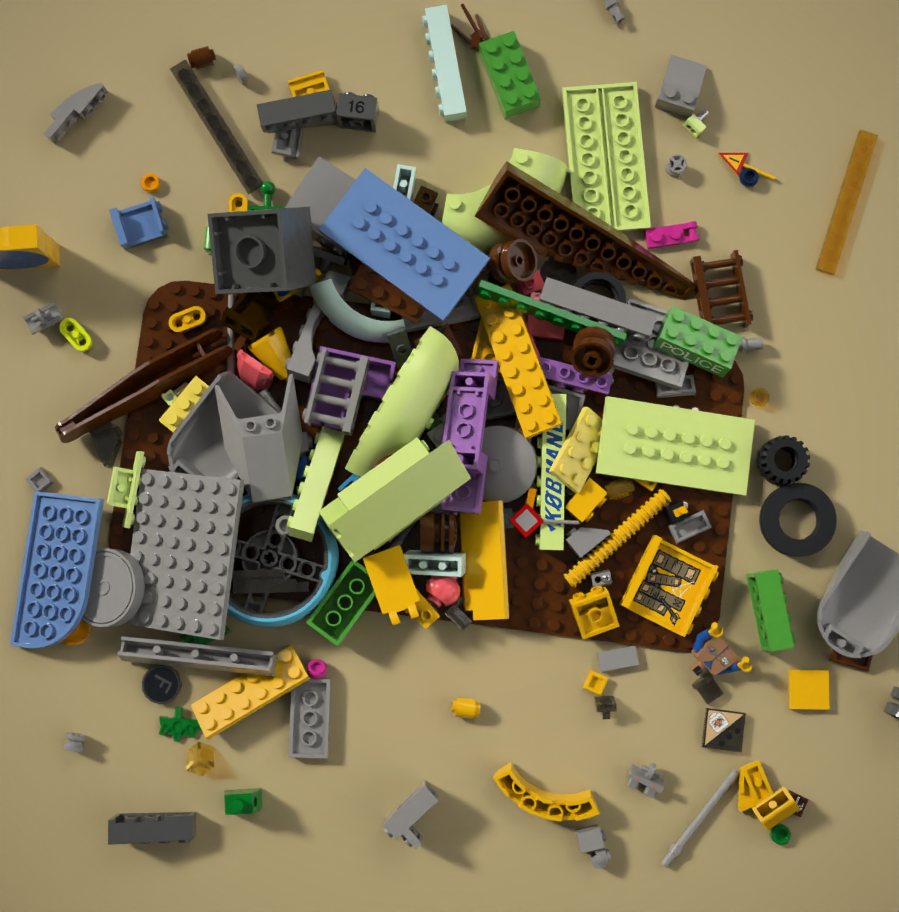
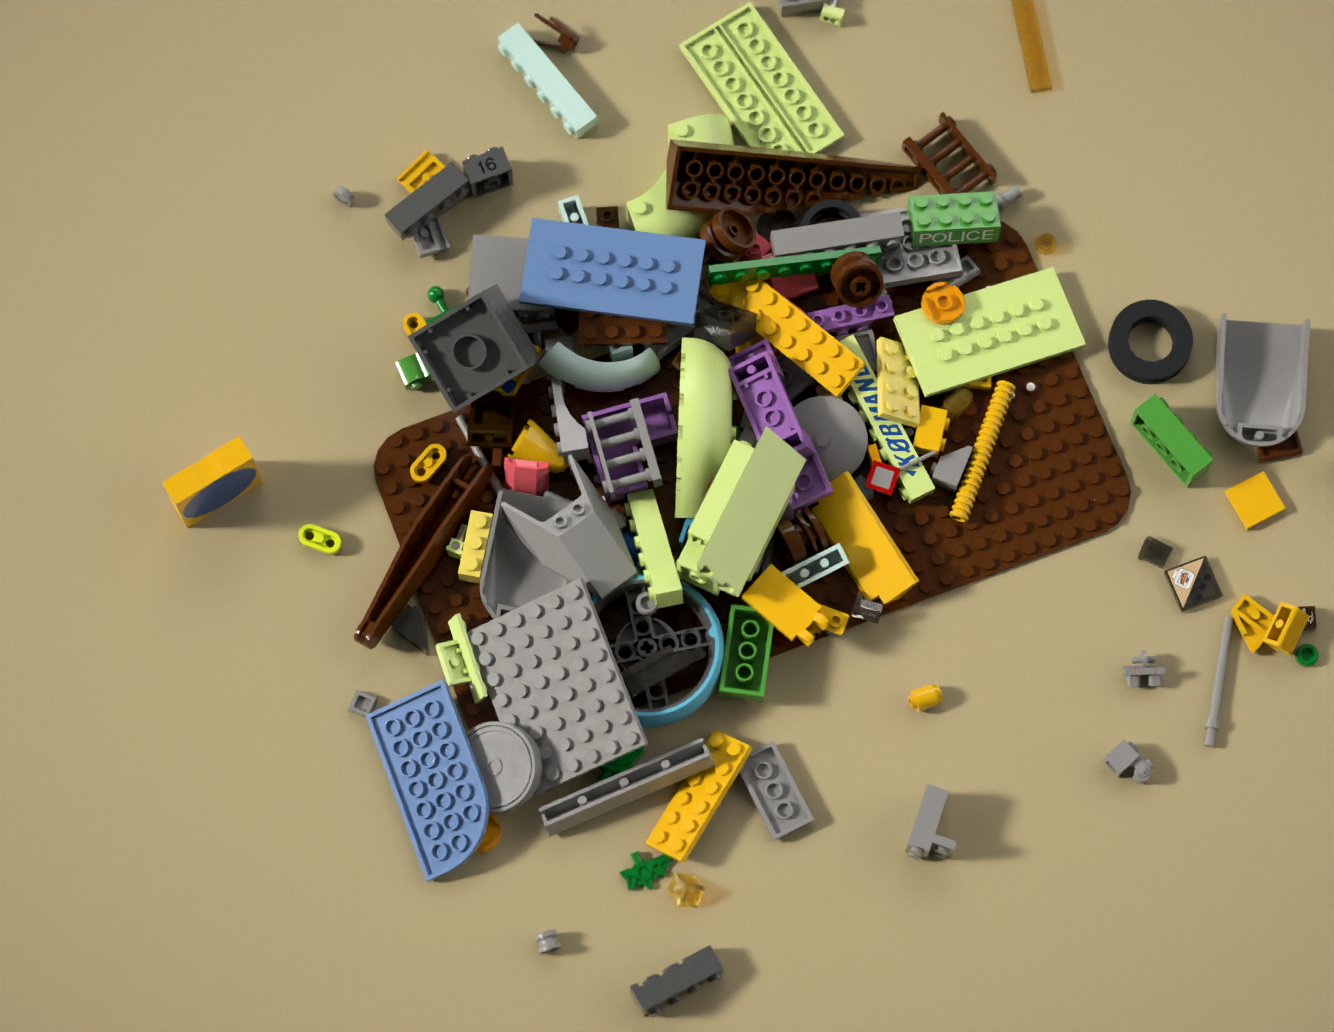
camera: 25 degrees left, 10 degrees down
light grey hips [23,302,64,335] -> none
light grey slope [44,83,108,144] -> none
medium blue panel [109,197,169,250] -> none
light orange tile [141,173,161,193] -> none
black tile [142,665,182,704] -> none
clear smoke plate [170,59,263,195] -> none
reddish brown brick [187,46,216,69] -> none
green torso [224,788,263,815] -> none
dark pink tile [307,659,327,679] -> none
dark grey plate [386,327,412,368] -> none
coral plant [425,575,460,608] -> none
bright green brick [479,31,541,119] -> none
yellow brick [493,762,600,821] -> none
yellow plate [569,586,620,640] -> none
yellow tile [583,670,609,696] -> none
light grey piece [590,569,613,588] -> none
clear smoke tile [594,696,617,720] -> none
light grey tile [597,645,639,672] -> none
panel [619,535,719,637] -> none
dark pink plate [644,221,700,249] -> none
black piece [664,501,689,524] -> none
light grey wheel [666,154,687,177] -> none
light grey tile [668,510,712,544] -> none
torso [690,622,753,676] -> none
piece [718,153,776,180] -> none
dark blue plate [739,168,759,187] -> none
black tyre [757,435,810,485] -> none
none -> clear smoke brick [694,302,757,351]
none -> light orange tile [921,282,965,325]

